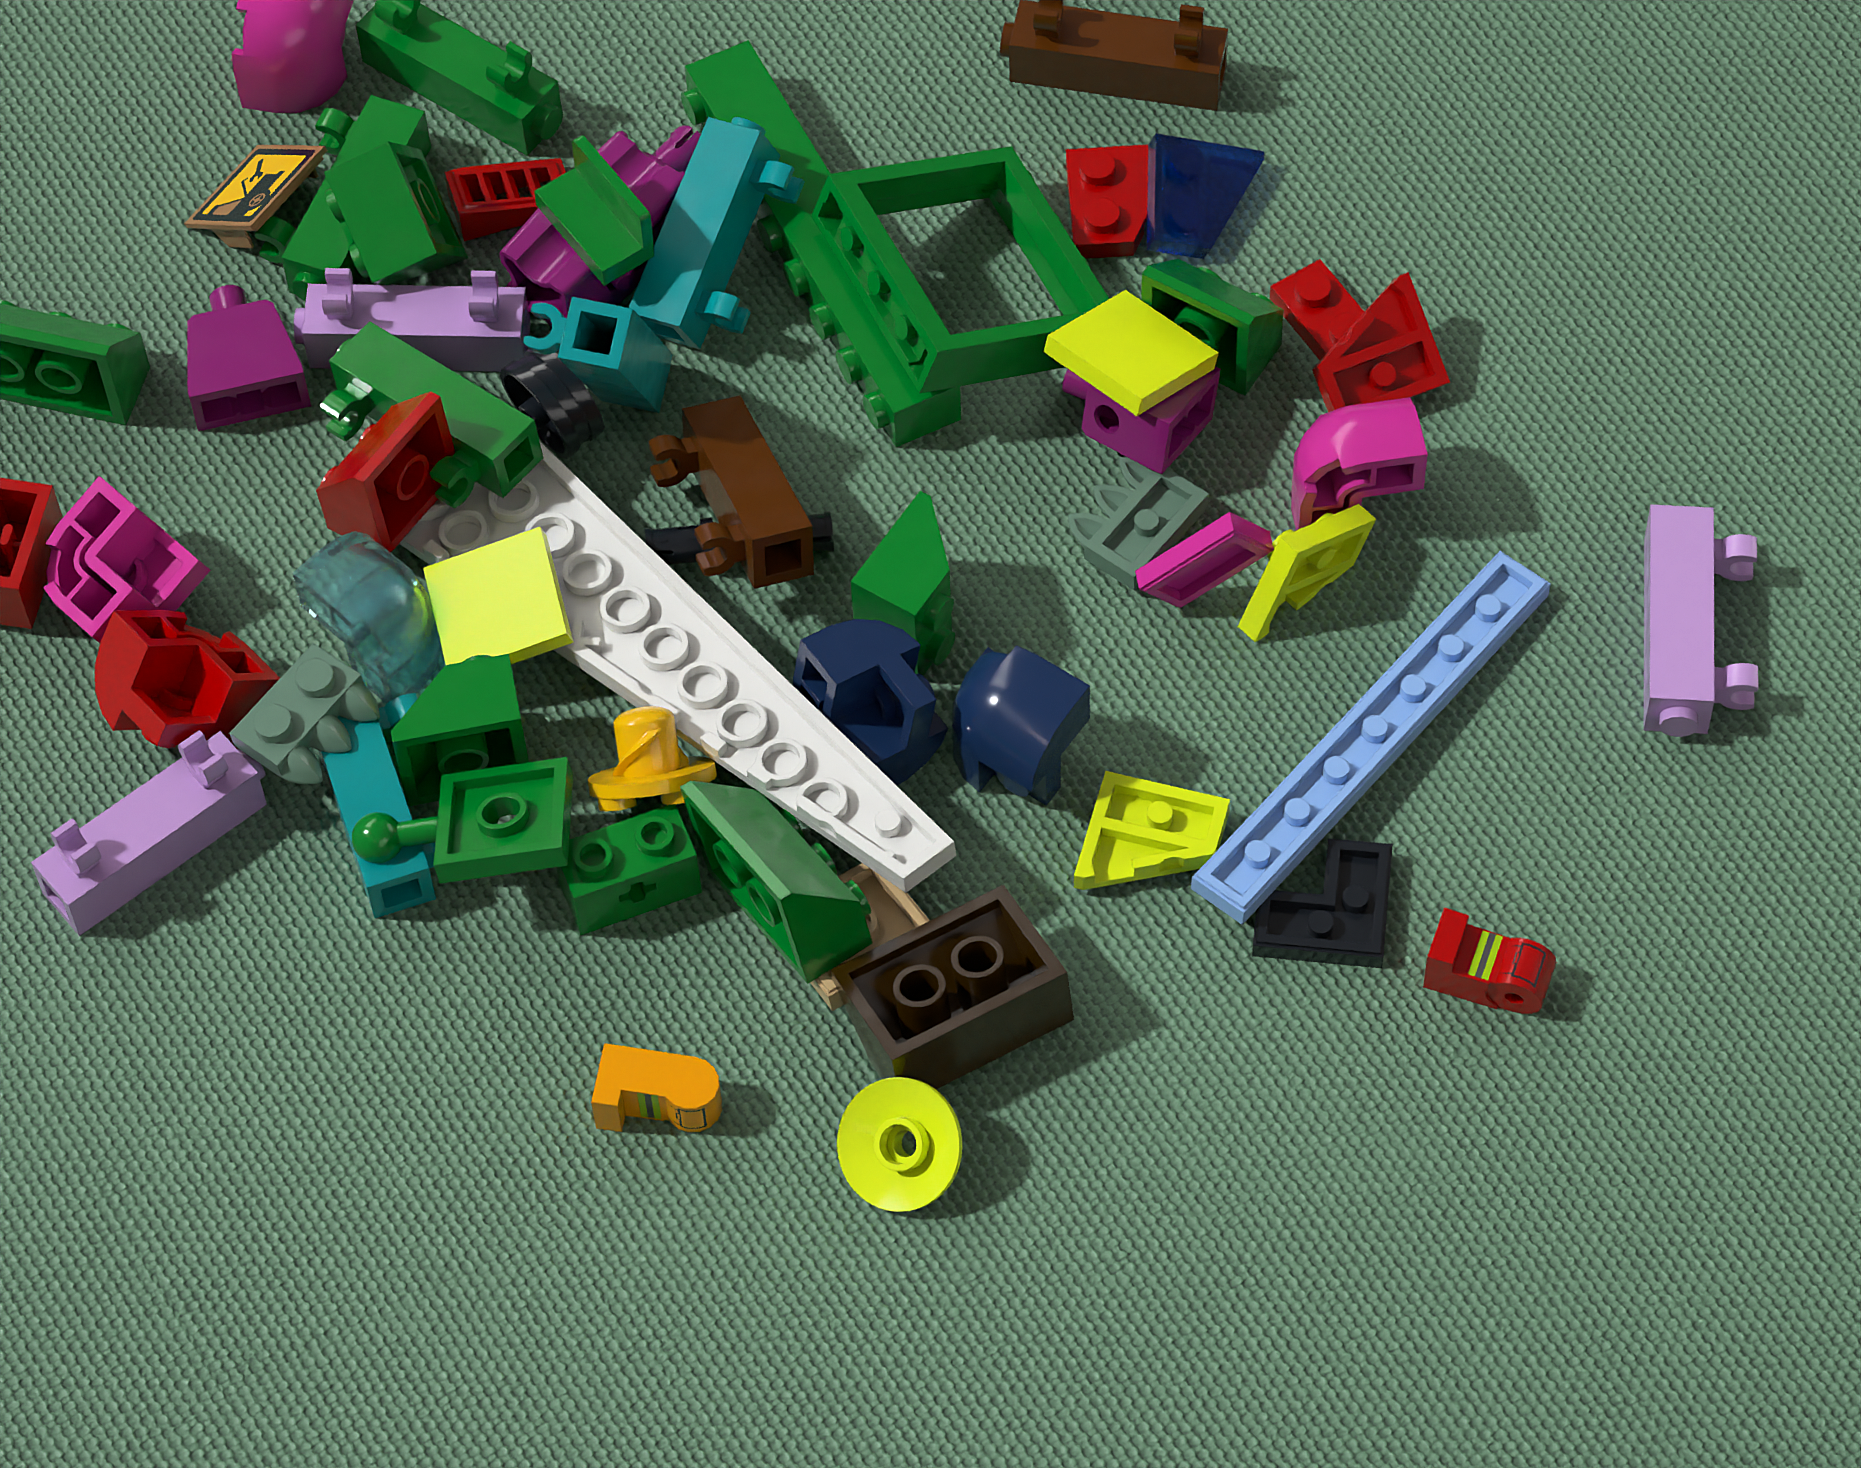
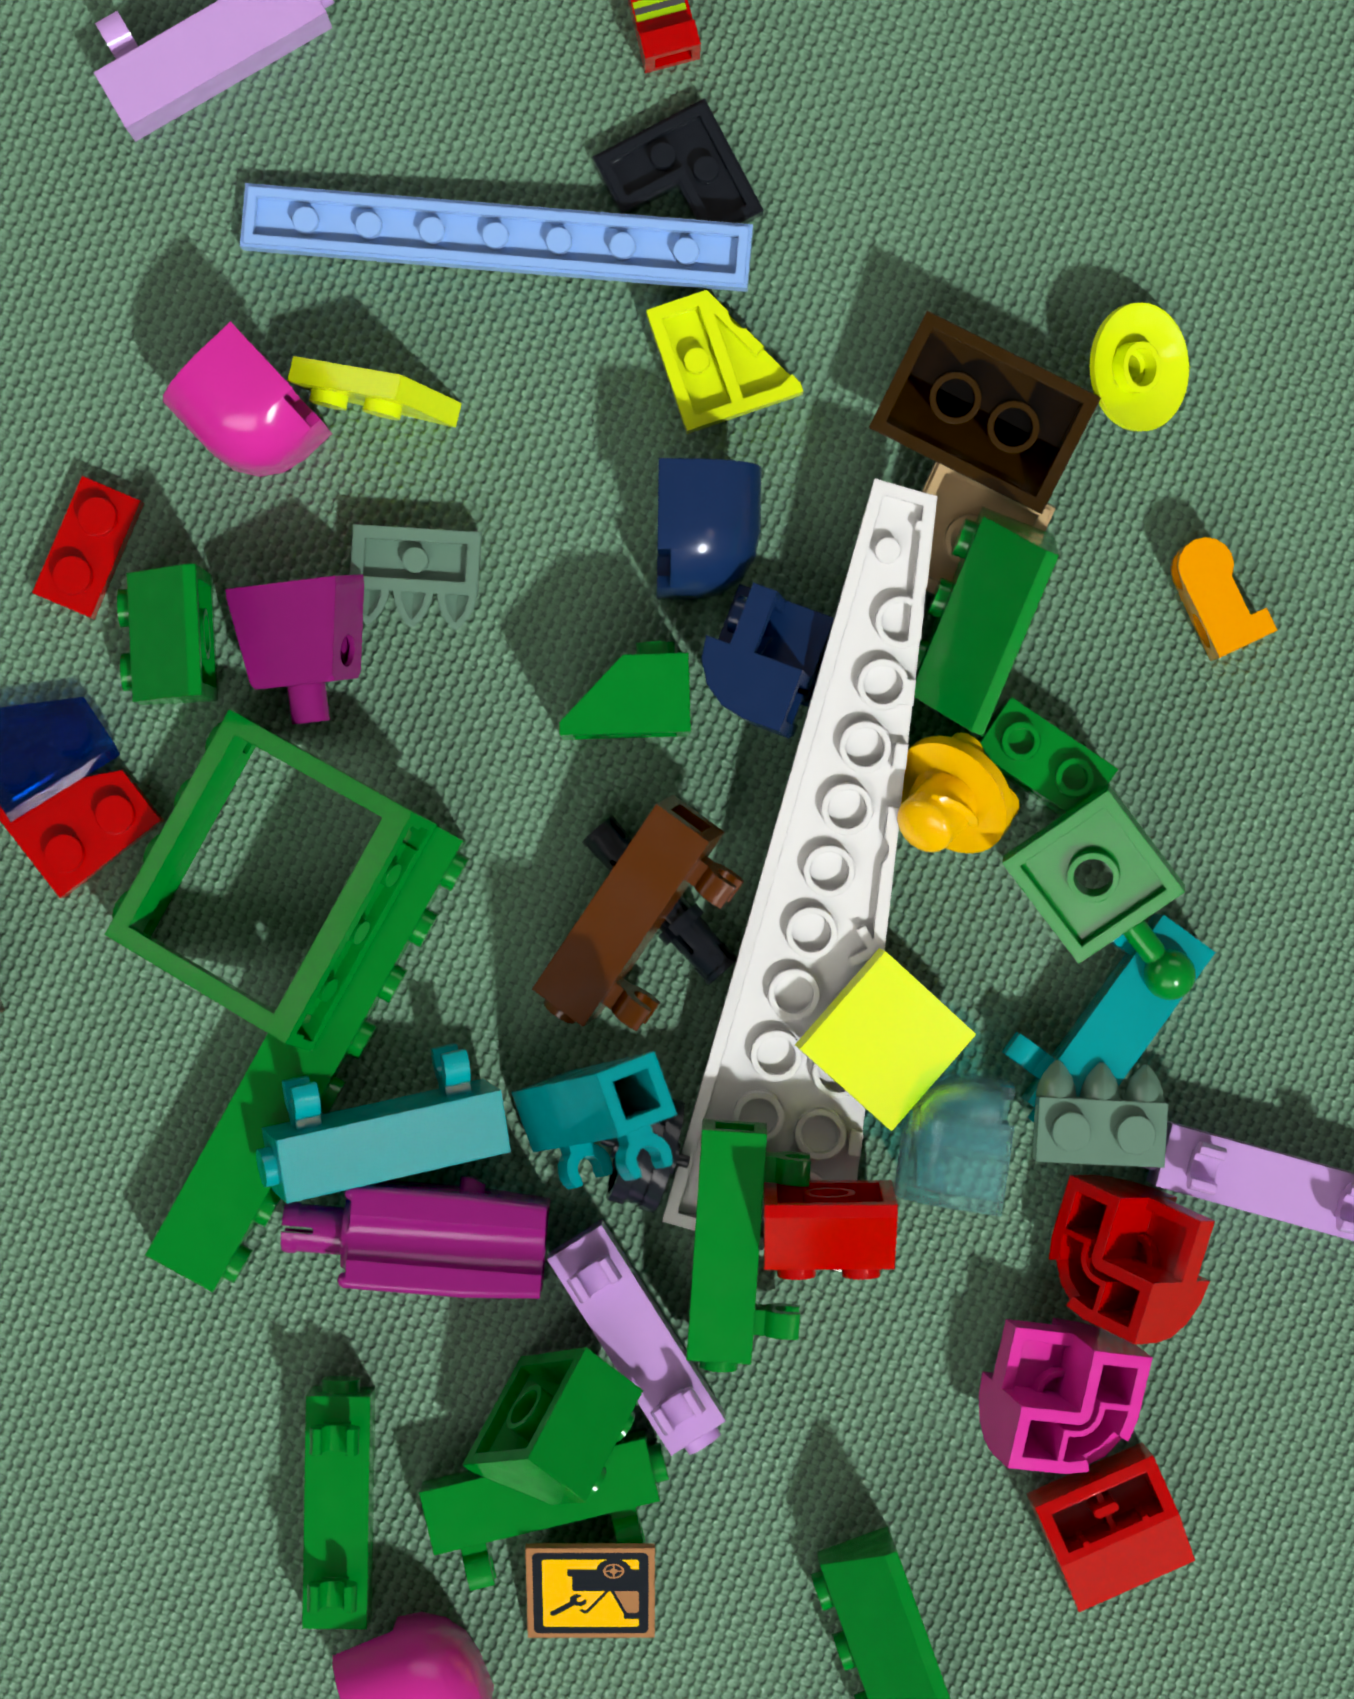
camera: 130 degrees left, 30 degrees up
magenta torso [187,285,312,431] -> none
green slope [391,654,529,807] -> none
red slope [444,158,566,241] -> none
green panel [534,135,655,286] -> none
neon yellow tile [1044,290,1219,416] -> none
dark pink tile [1135,512,1274,608] -> none
red wing [1312,272,1450,412] -> none

